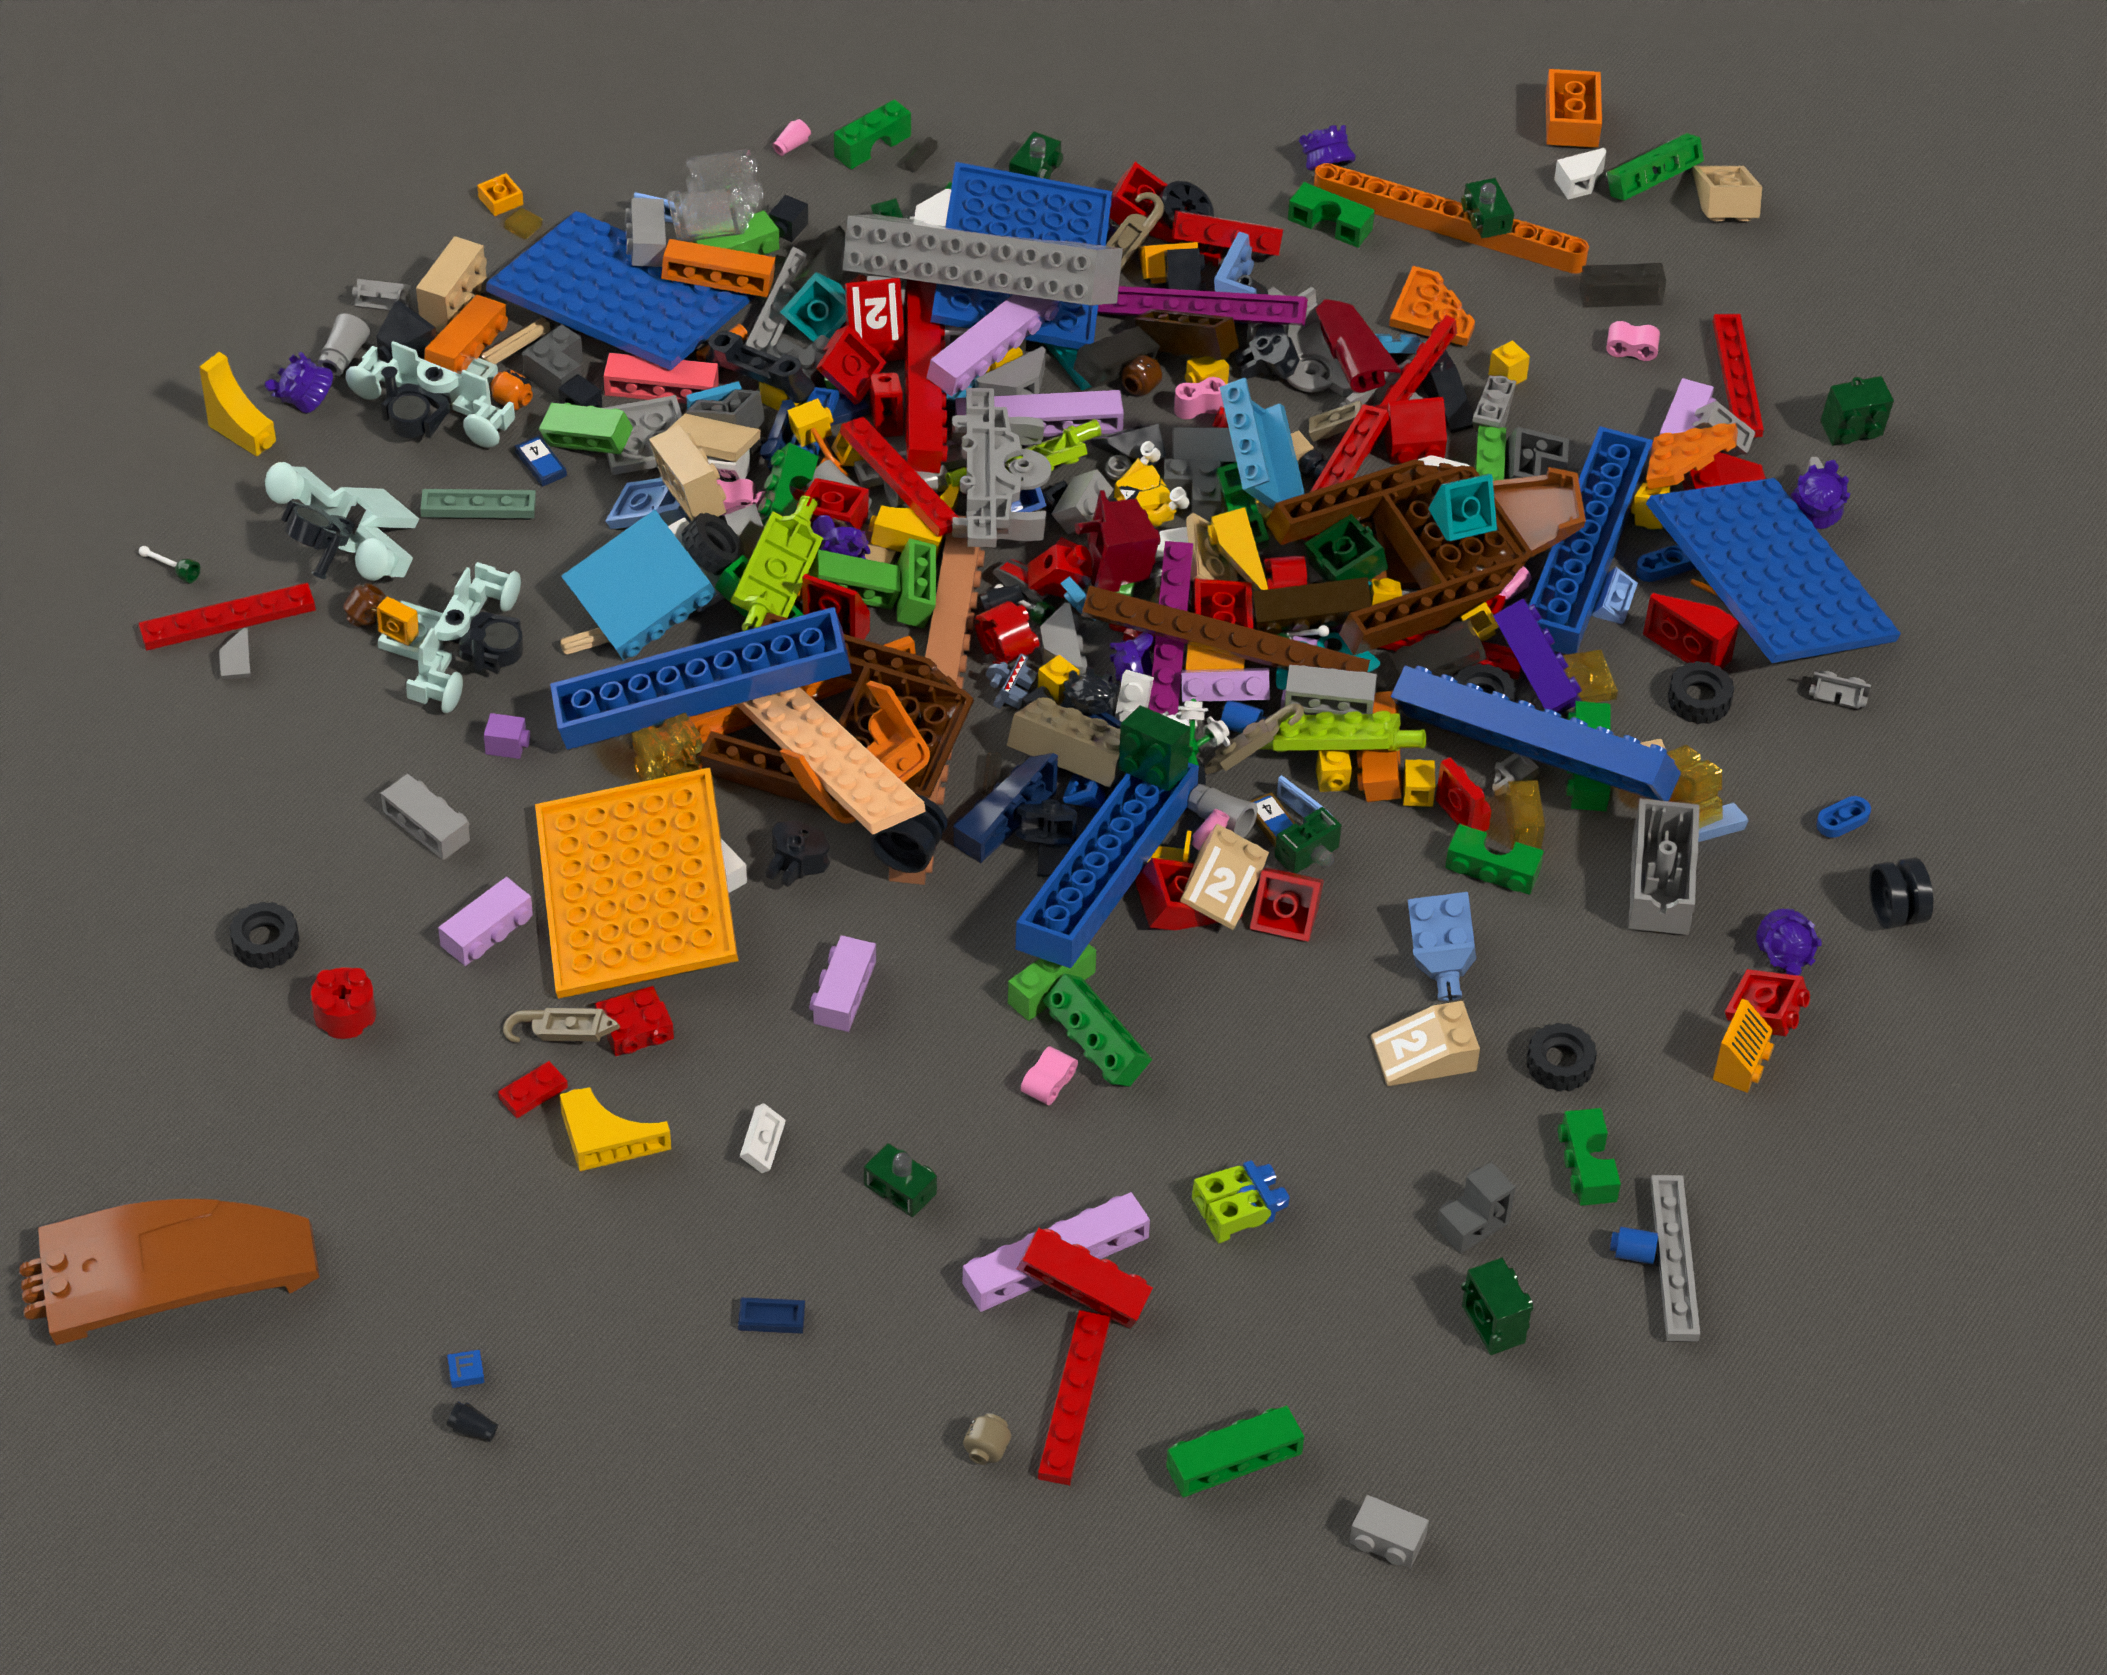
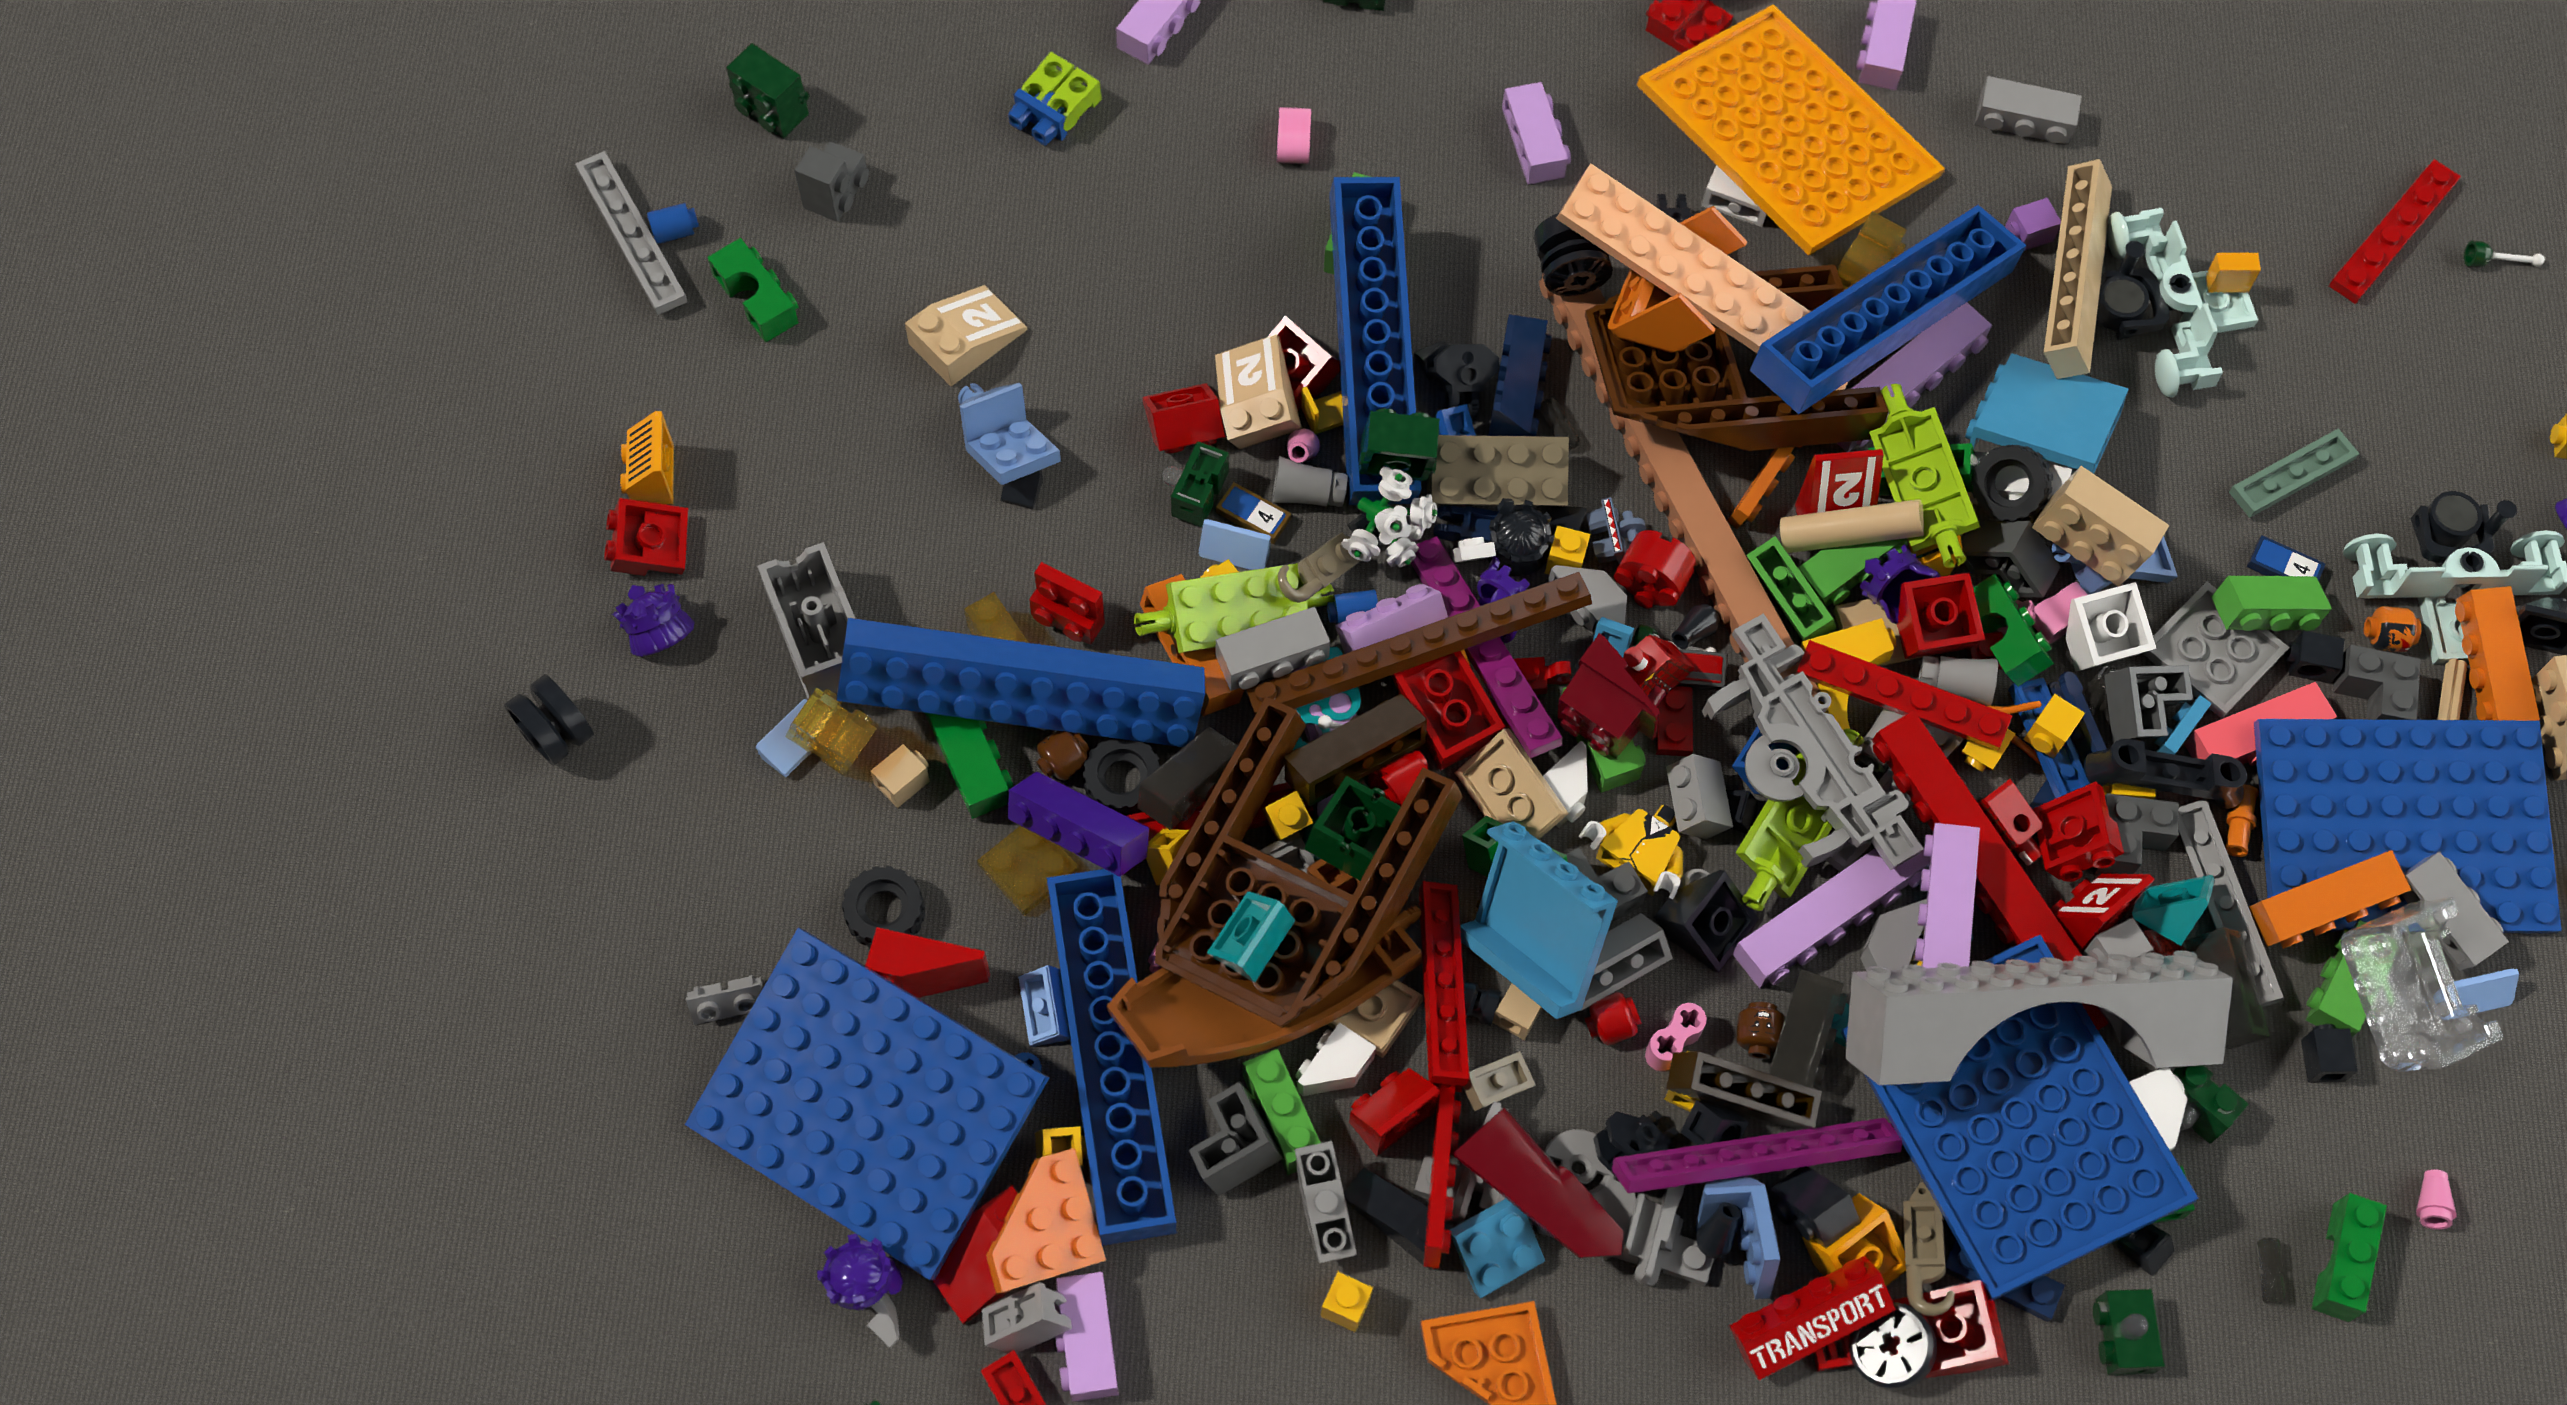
camera: 150 degrees right, 15 degrees up
light grey slope [219,628,251,680] -> none
light aqua piece [265,462,419,581] -> none
reddish brown head [343,583,385,627] -> none
tan tile [666,414,760,462] -> none
green brick [1042,973,1153,1087] -> none
yellow slope [1207,507,1268,591] -> none
yellow brick [1403,759,1436,807] -> none
green arch [1445,824,1544,895] -> none
black tyre [1526,1023,1597,1092] -> none
blue plate [1816,796,1871,838] -> none
none -> tan brick [1780,499,1924,553]
none -> tan brick [2044,159,2112,379]

